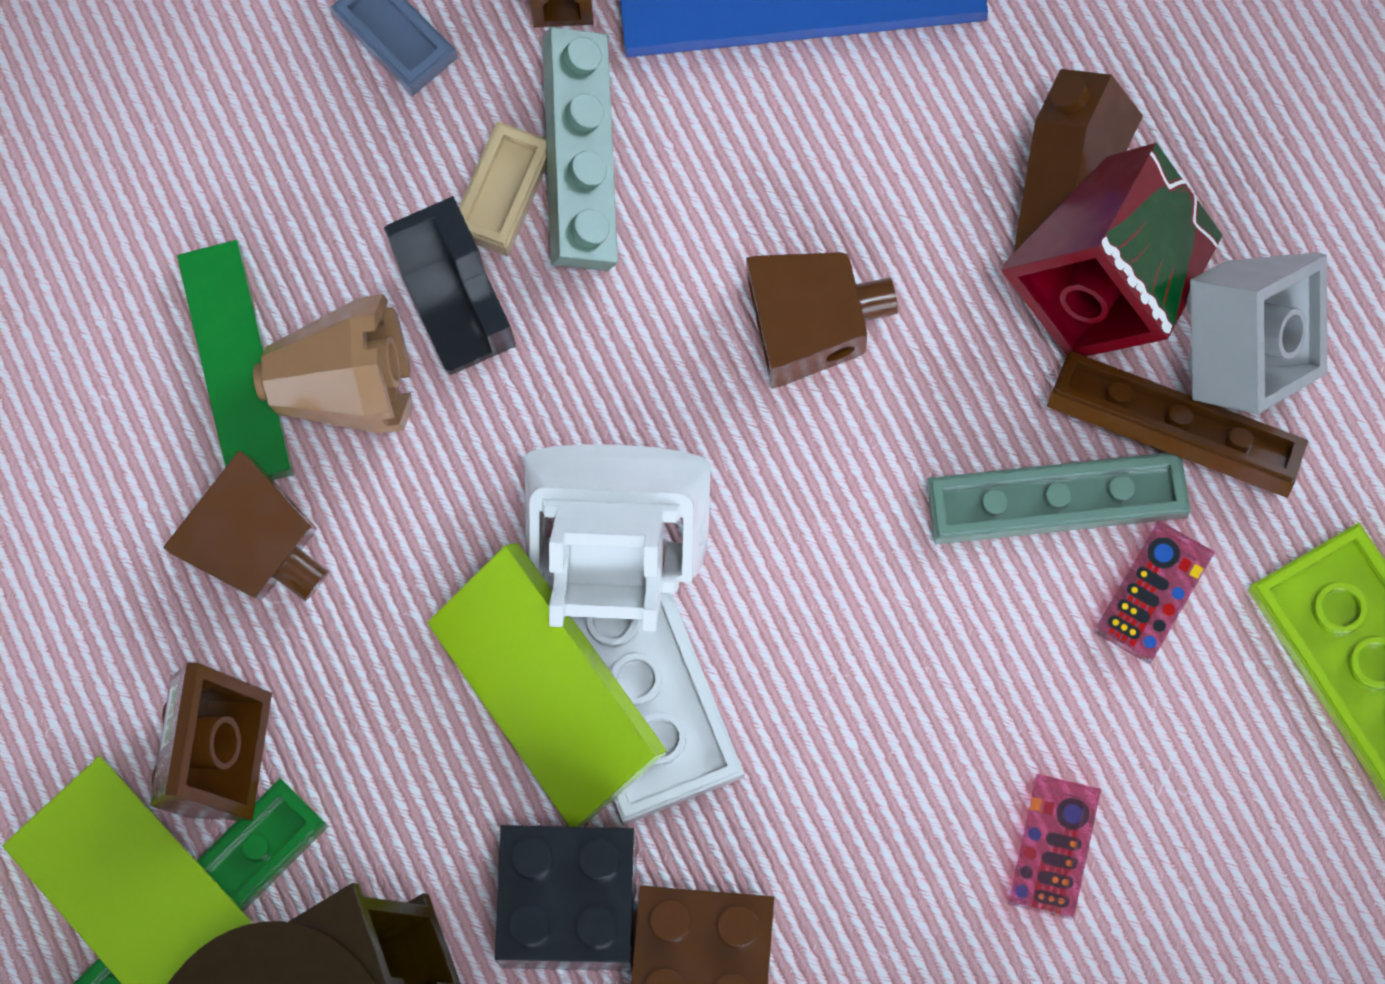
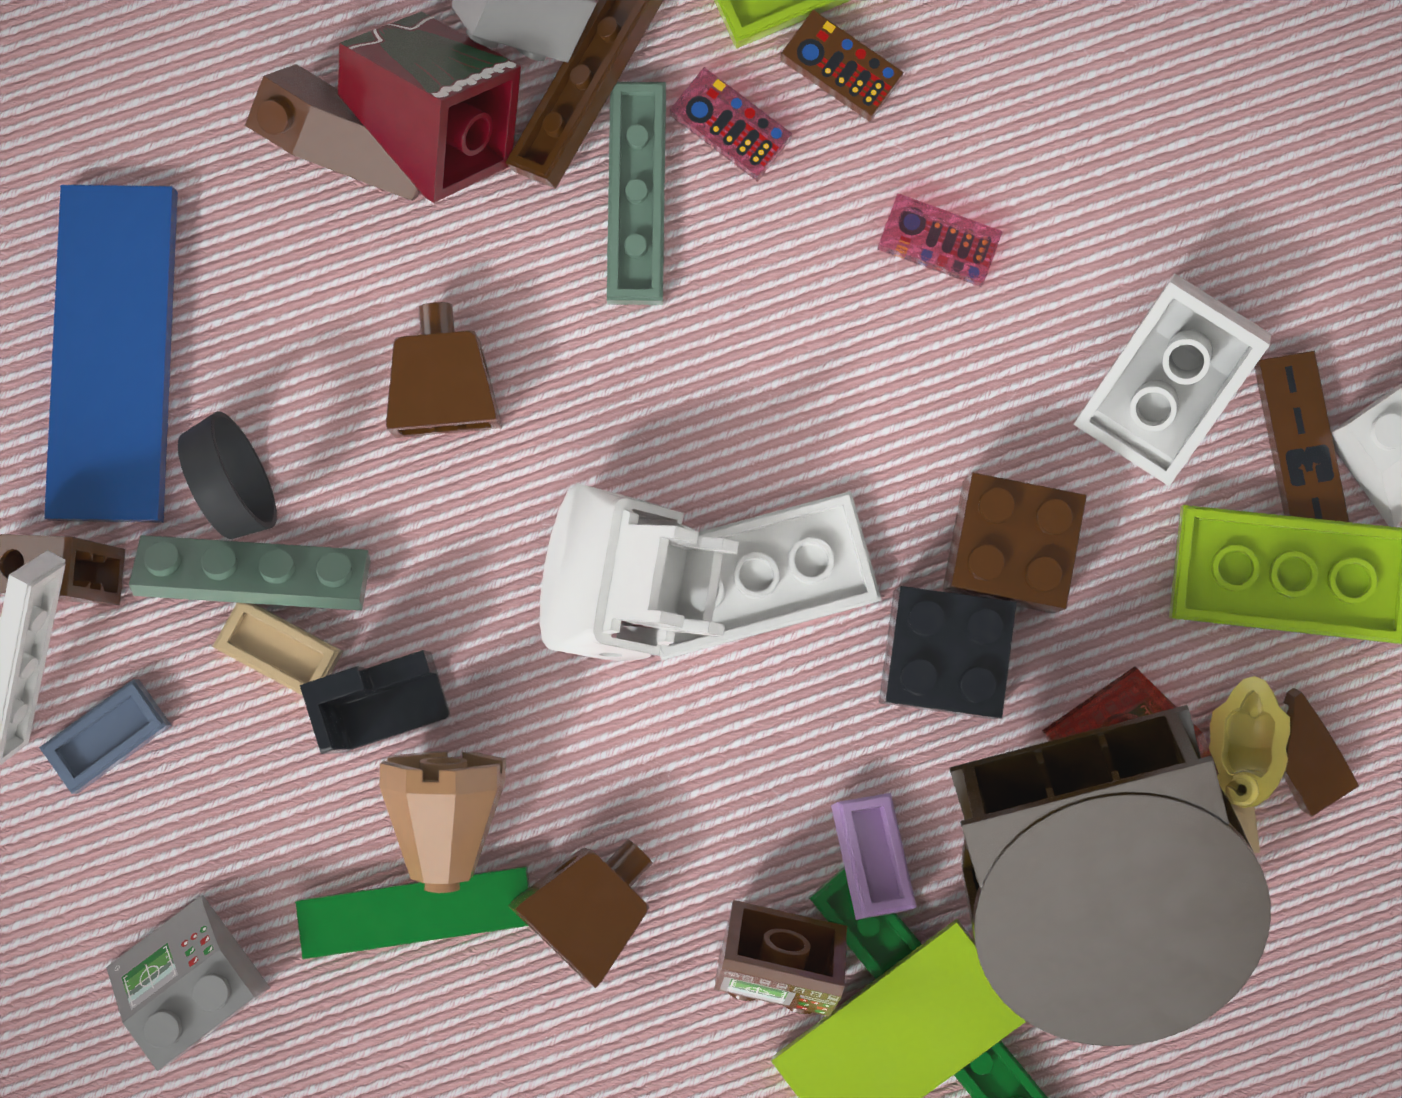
camera: 90 degrees left, 10 degrees up
lime tile [427,542,668,827] -> none
none -> light grey slope [106,895,270,1071]
none -> black tyre [178,411,277,539]
none -> tile [780,10,904,122]
none -> lavender tile [831,793,917,920]

